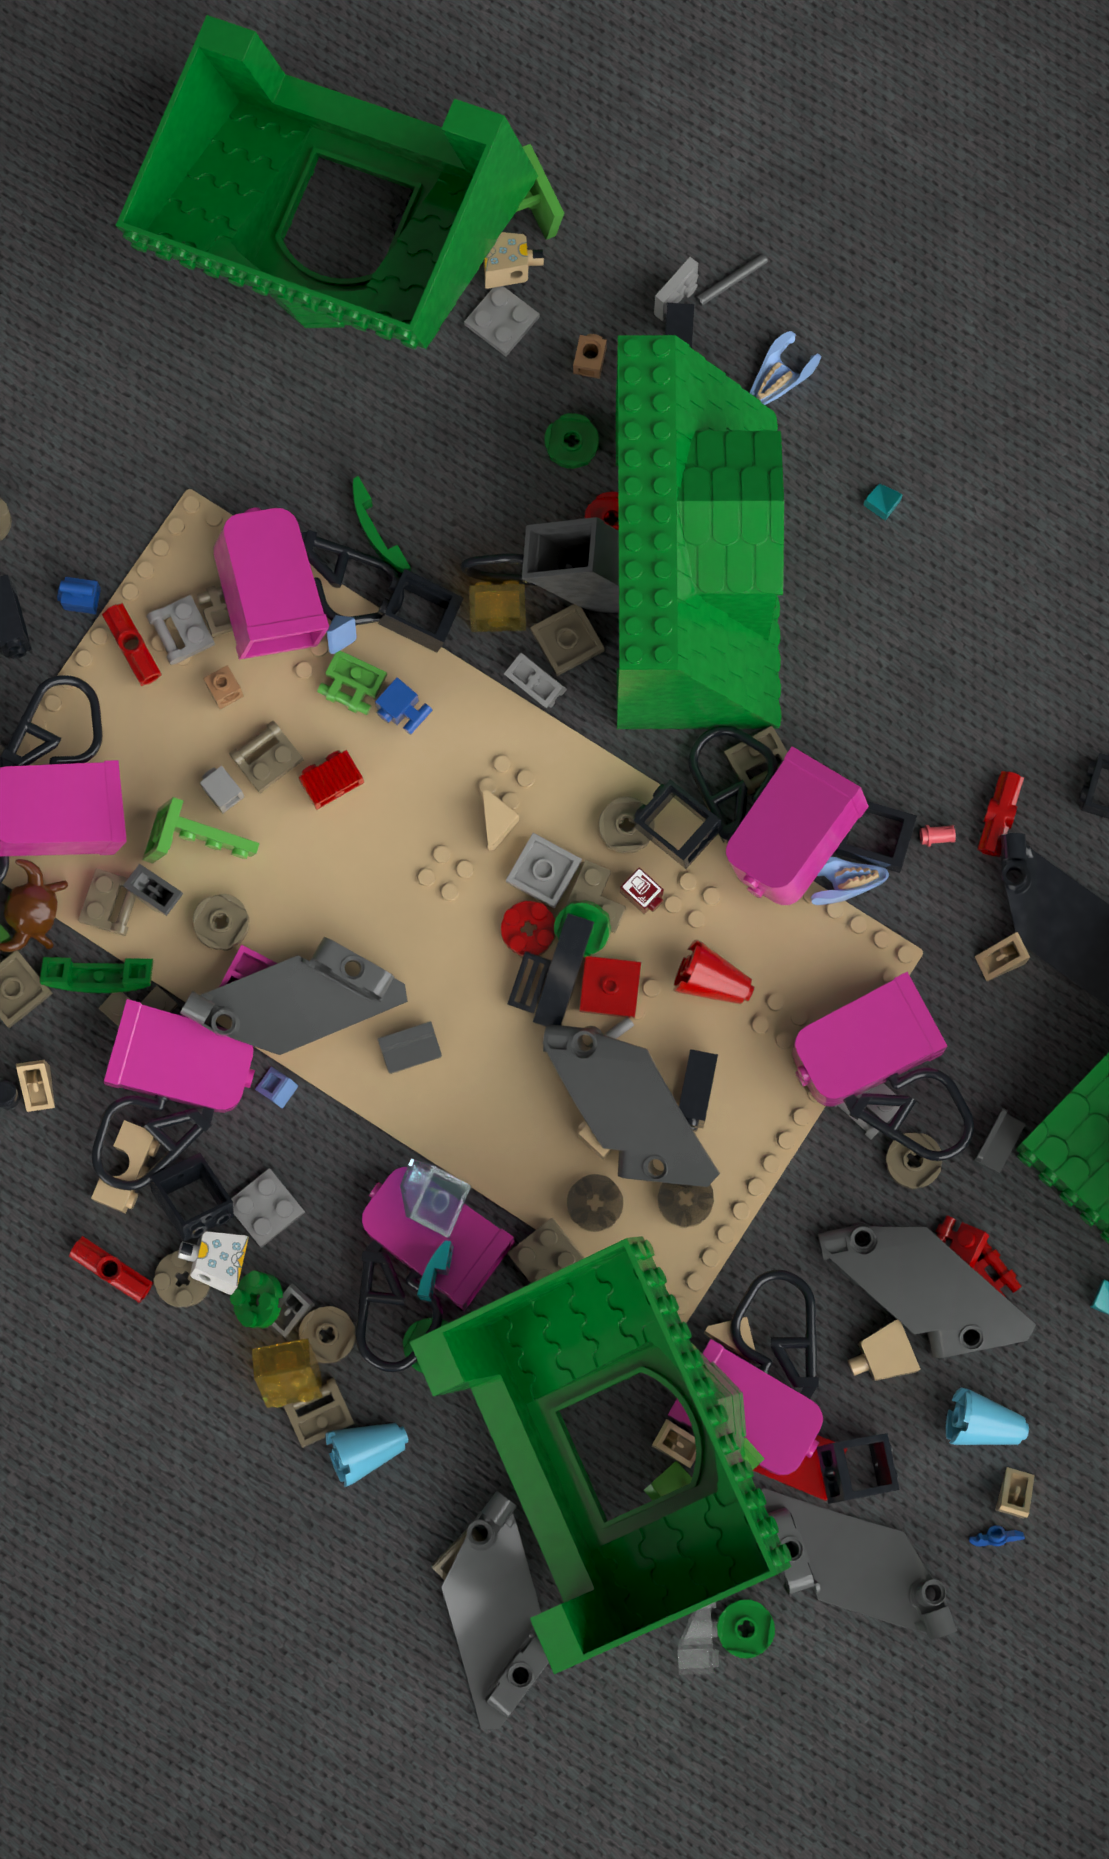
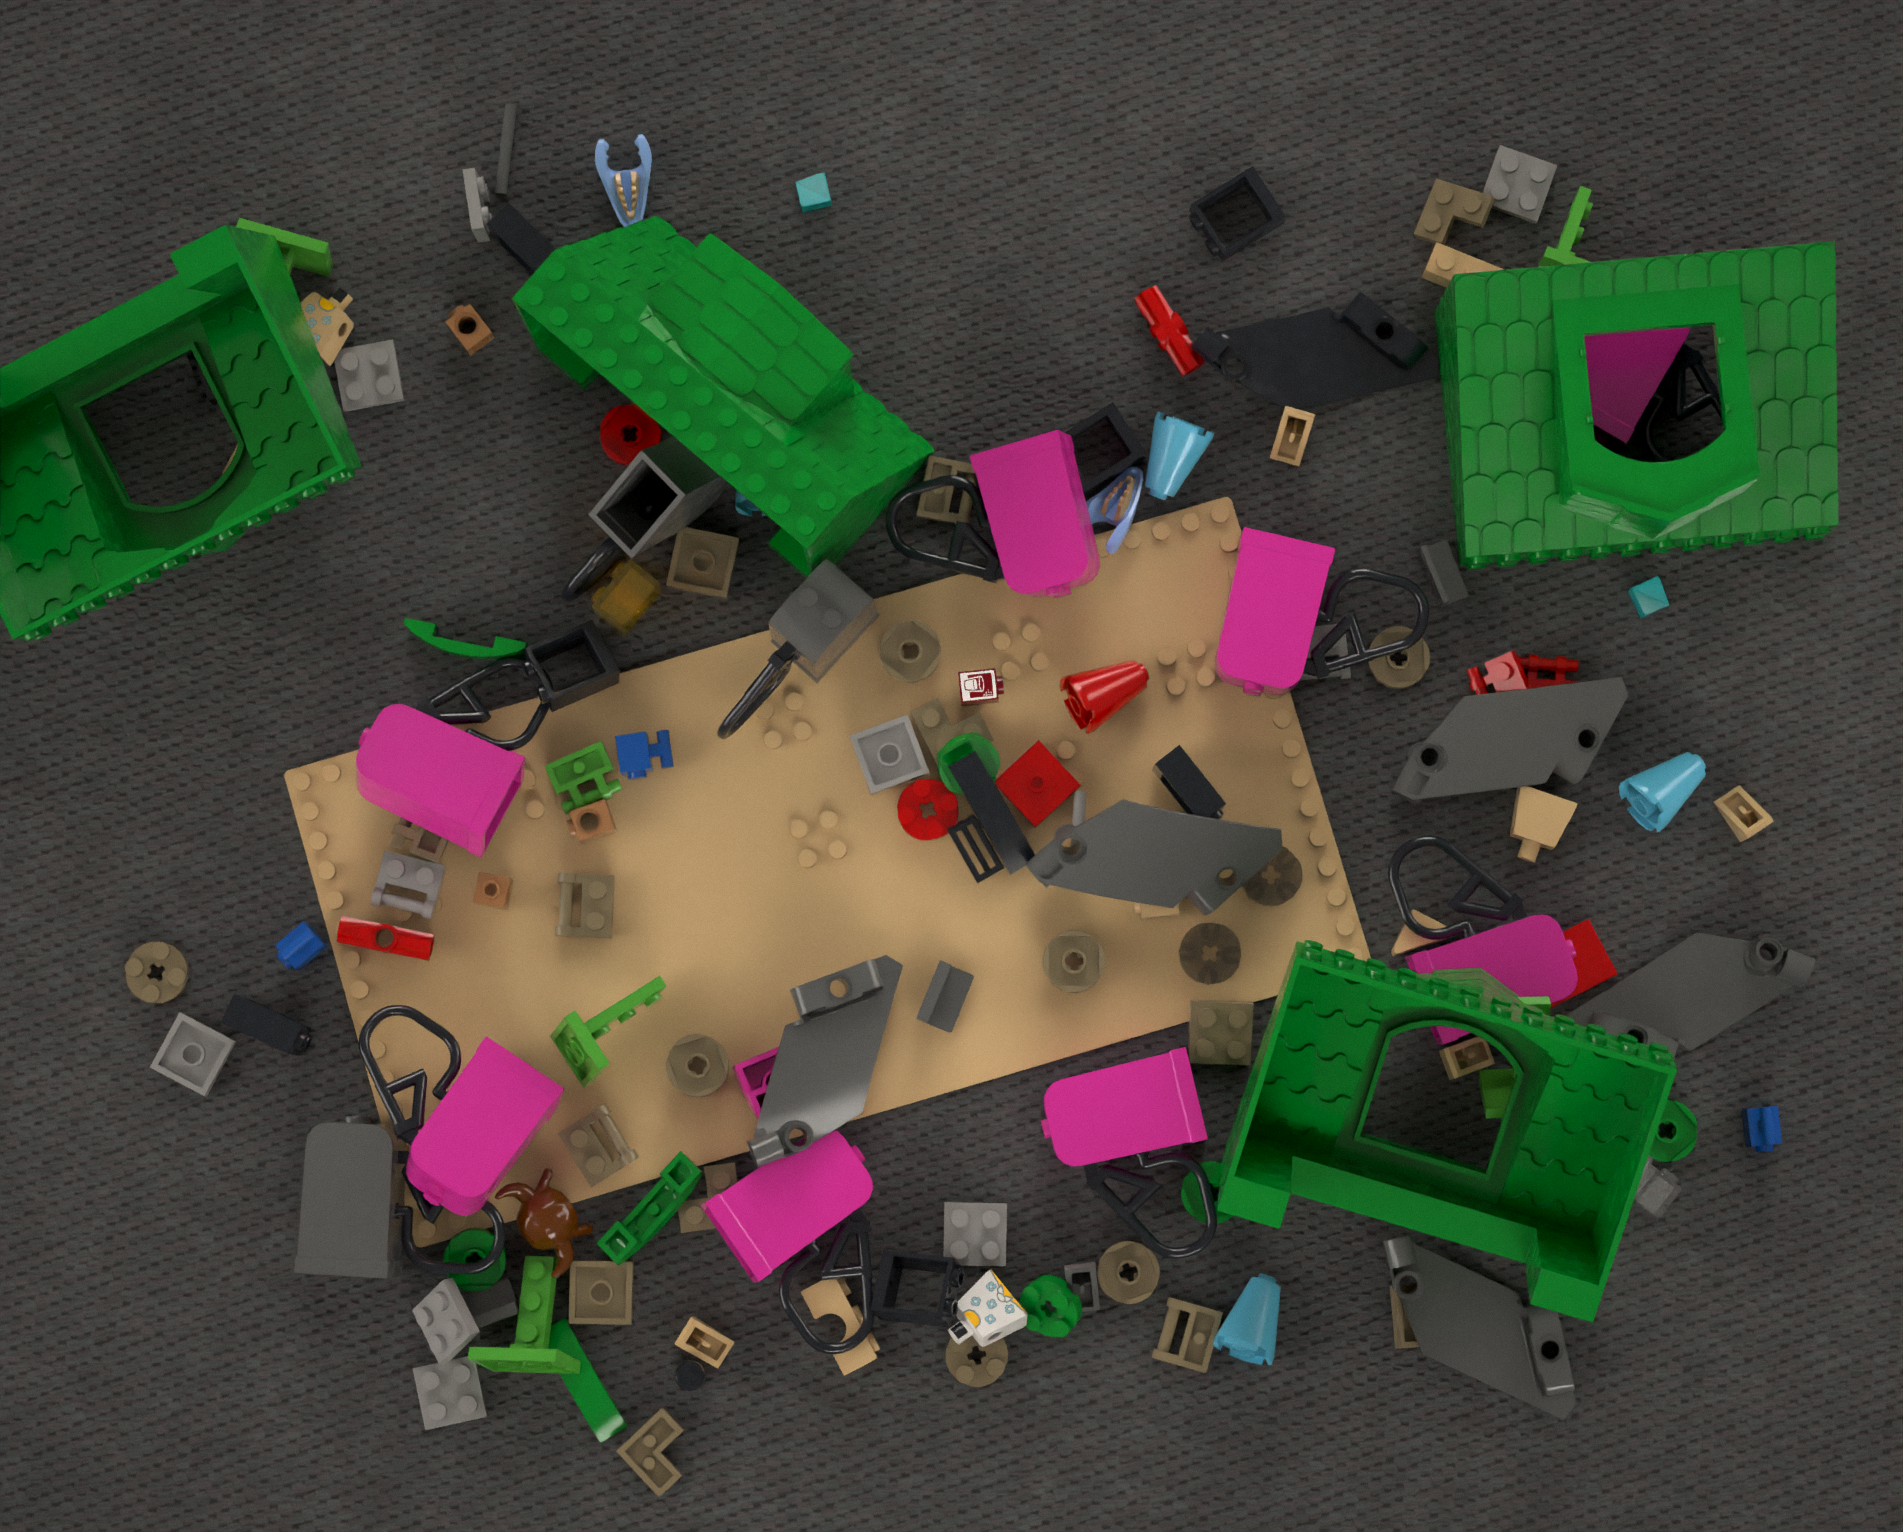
camera: 50 degrees left, 5 degrees up
red piece [69,1236,153,1303] -> none
dark grey slope [123,863,183,916] -> none
light grey brick [200,766,244,814] -> none
clear yellow brick [252,1338,323,1408] -> none
medium blue slope [255,1067,298,1108] -> none
red brick [298,750,364,810] -> none
medium blue slope [327,615,357,654] -> none
clear light blue slope [400,1159,471,1238] -> none
teal slope [417,1240,454,1302] -> none
tan slope [483,790,519,851] -> none
light grey hinge [504,653,567,708] -> none
green plate [545,413,599,469] -> none
black window [633,779,723,869] -> none
black window [817,1433,900,1504] -> none
coral pin [919,825,956,847] -> none
blue piece [969,1526,1025,1546] -> none
none -> medium nougat brick [567,799,617,843]
none -> dark grey piece [717,559,879,739]
none -> dark tan plate [1043,930,1105,993]
none -> medium azure cone [1145,411,1215,500]
none -> blue brick [1742,1106,1782,1152]

